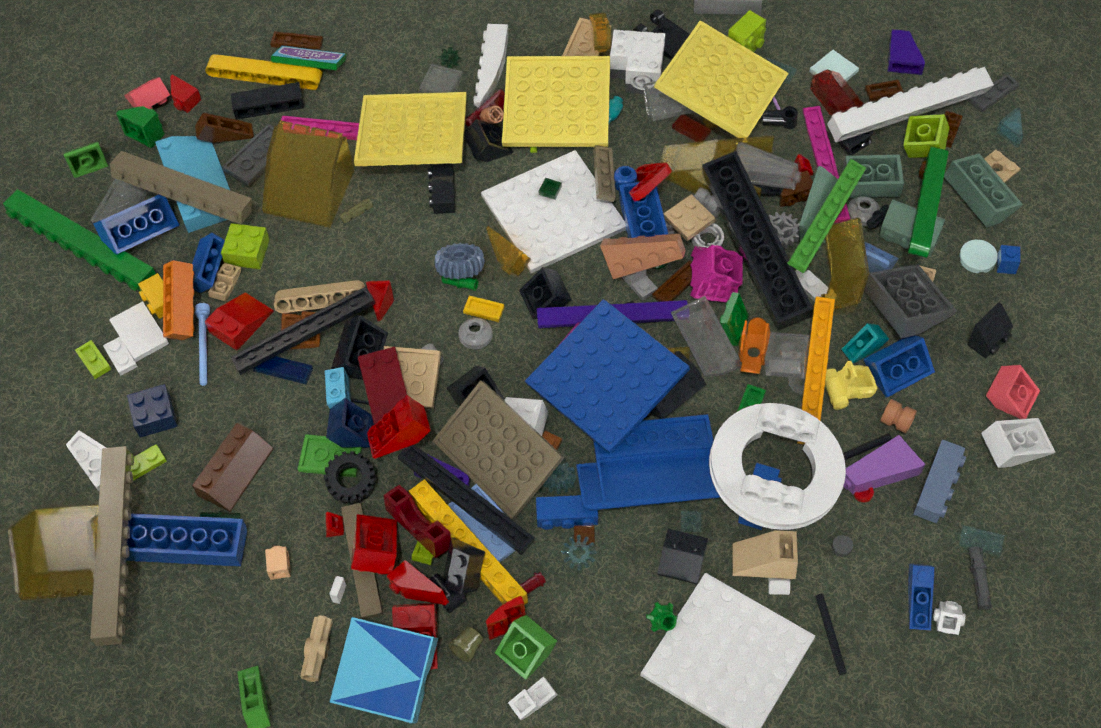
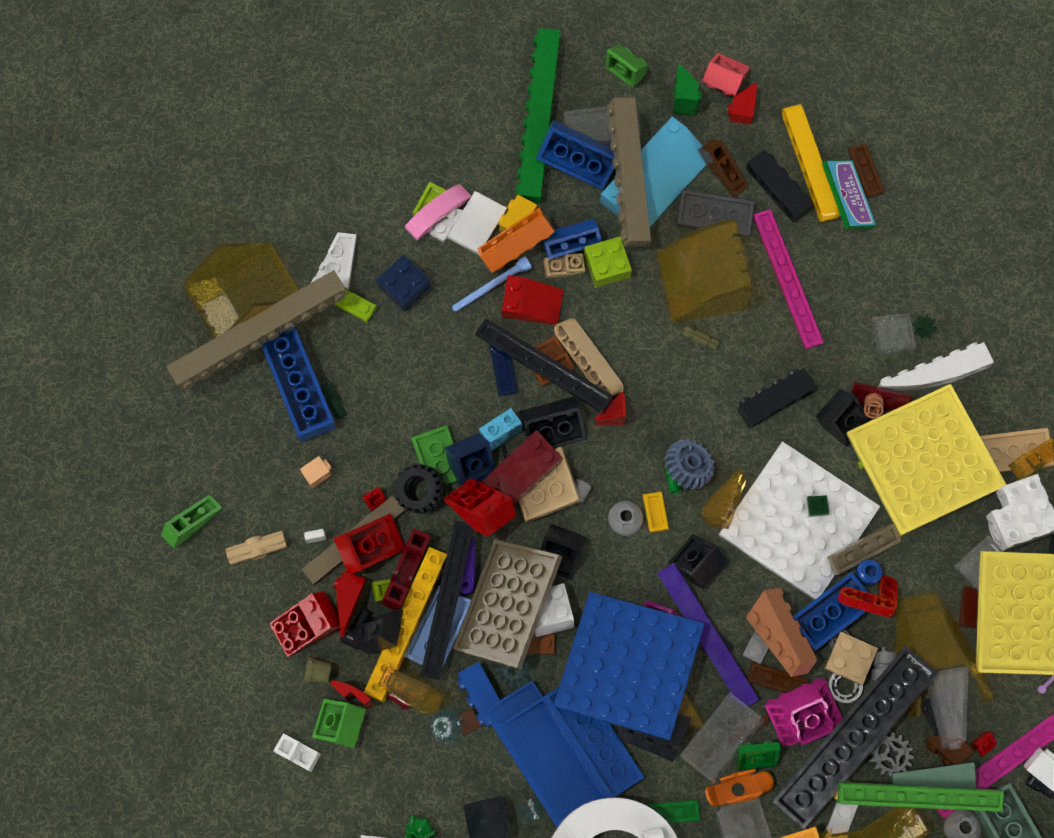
camera: 60 degrees right, 15 degrees up
reddish brown slope [192,423,273,512] -> none
tile [330,617,438,723] -> none
light yellow plate [354,92,467,166] -> none
teal plant [609,96,623,124] -> none
black piece [763,106,798,129] -> none
none -> clear yellow slope [378,667,445,714]
none -> bright pink slope [405,184,471,240]

